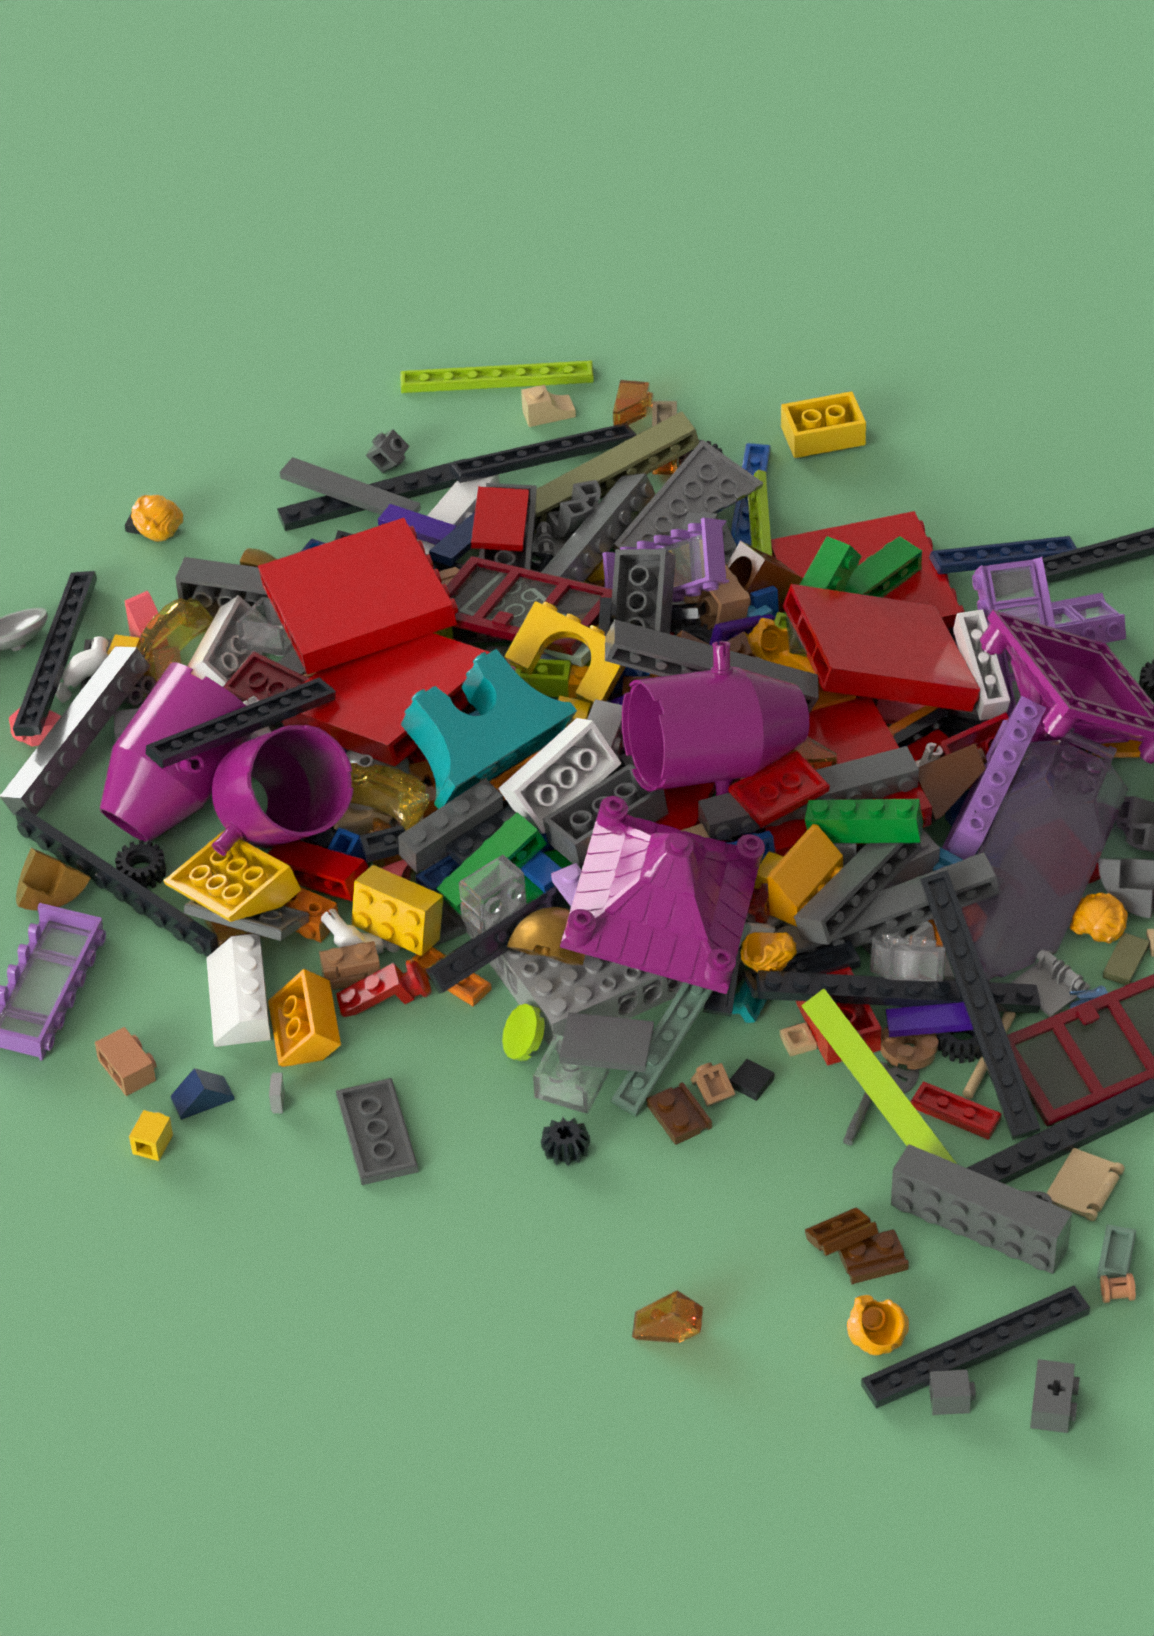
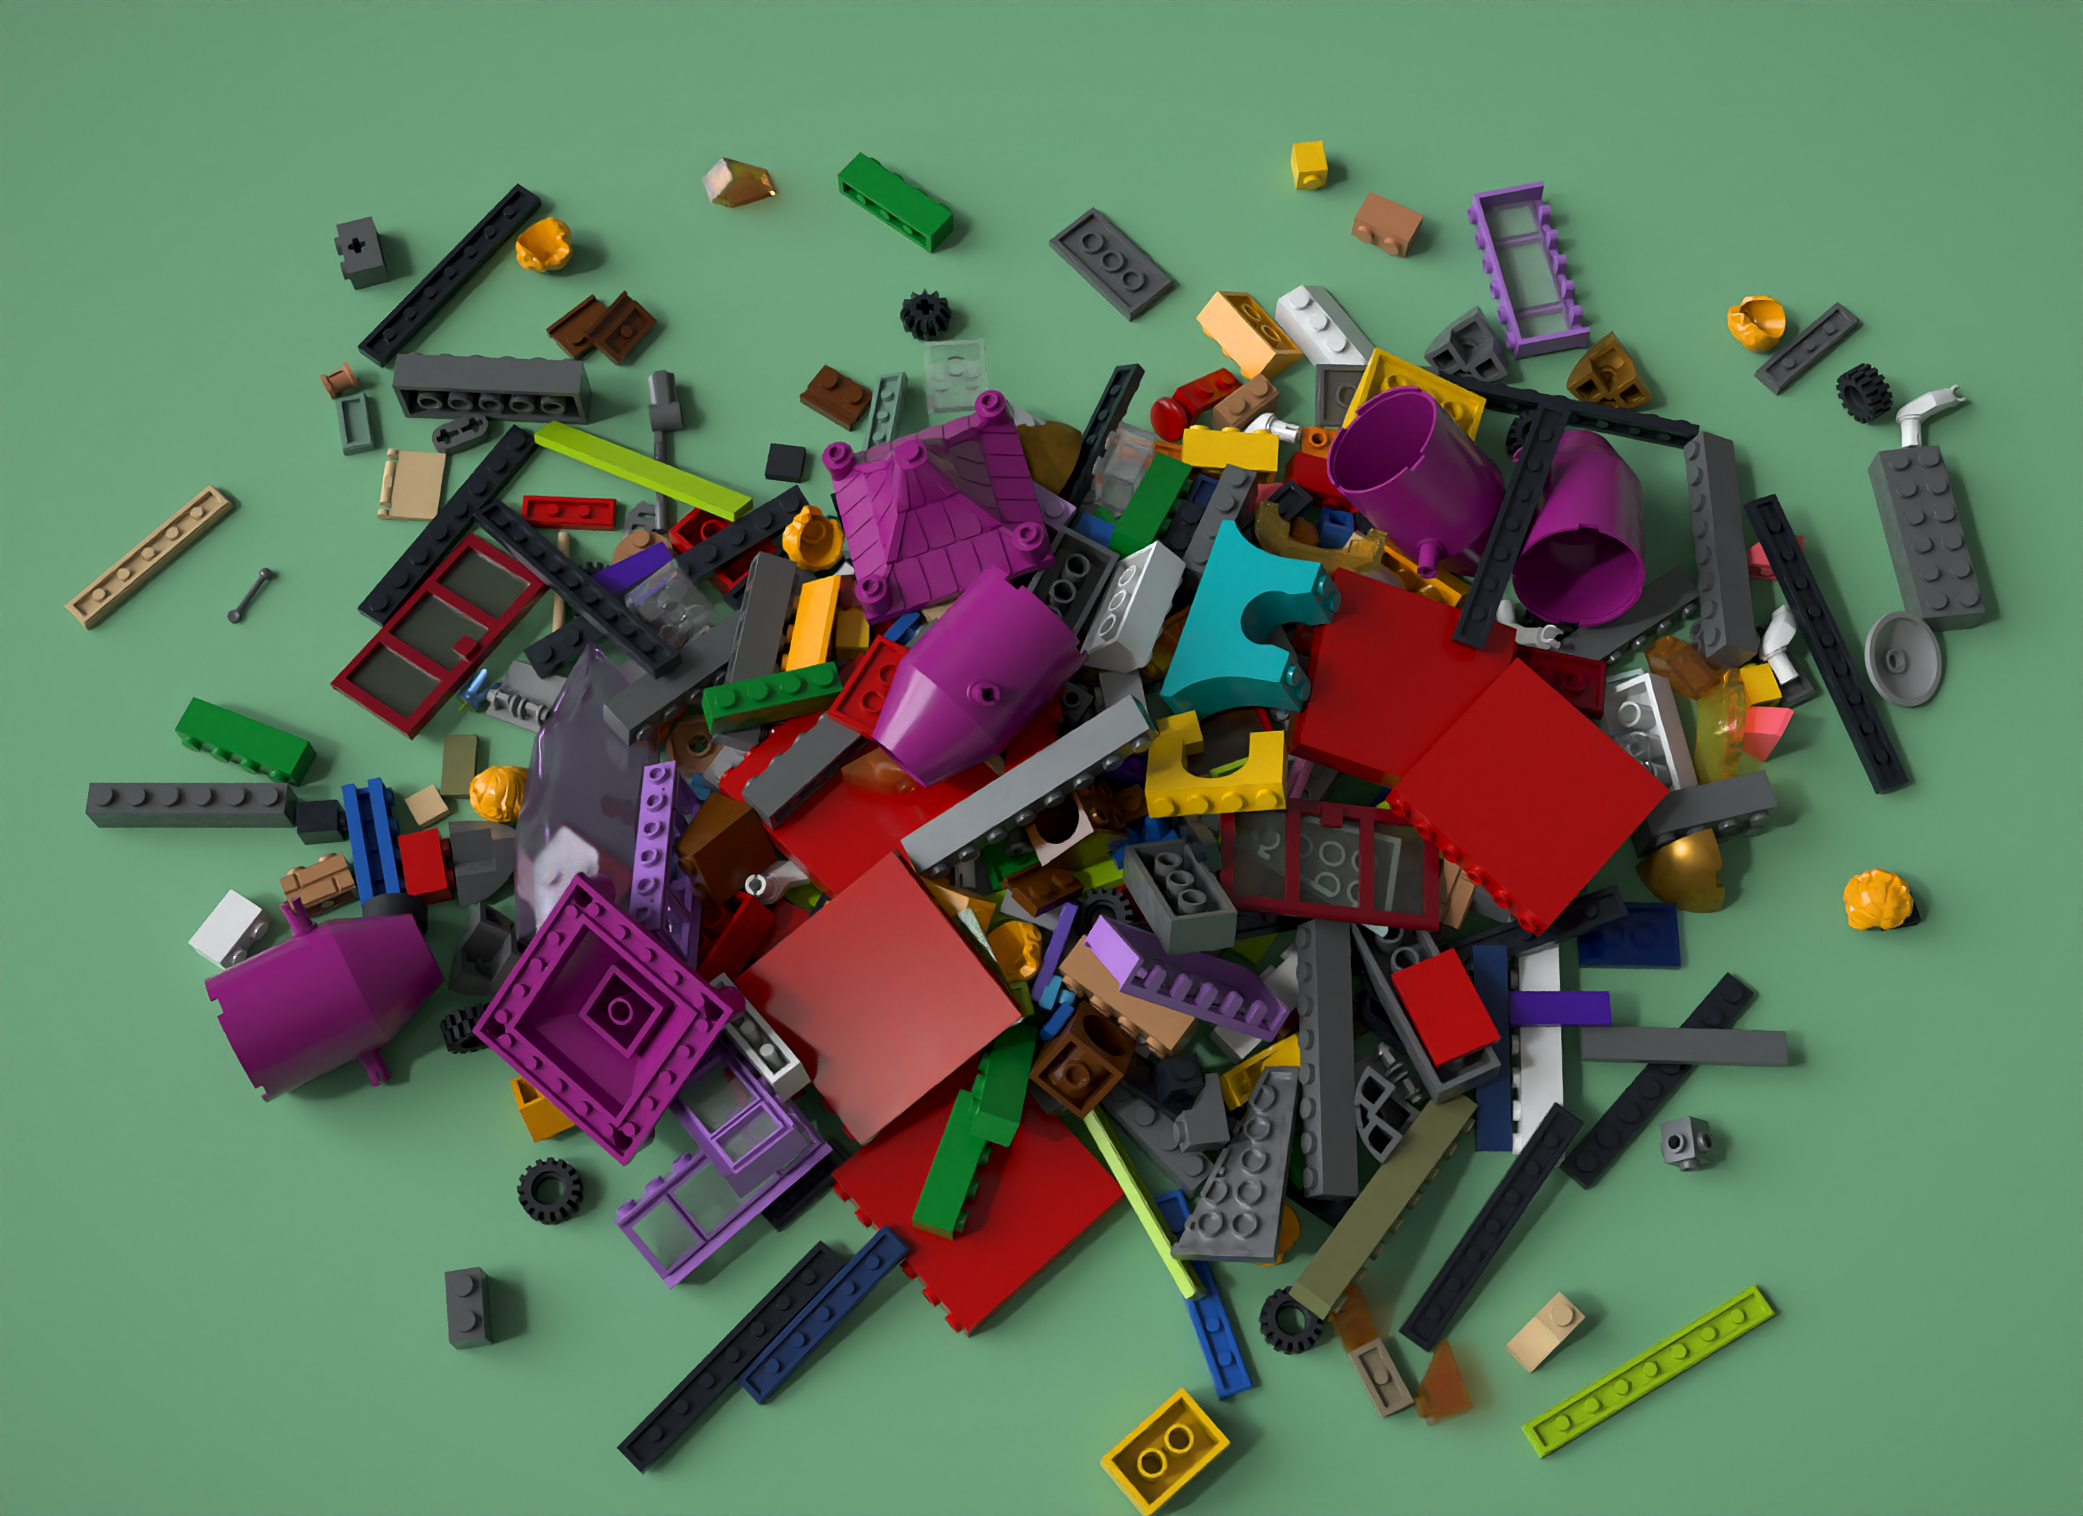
camera: 150 degrees right, 20 degrees up
dark blue slope [170,1068,235,1120] -> none
light grey tile [269,1073,285,1113] -> none
lime tile [502,1004,545,1061] -> none
dark grey tile [559,1012,654,1072] -> none
medium nougat bracket [691,1062,735,1107] -> none
dark grey brick [929,1370,976,1415] -> none
none -> dark grey piece [648,370,684,432]
none -> green brick [838,152,953,254]
none -> dark grey brick [1424,305,1509,382]

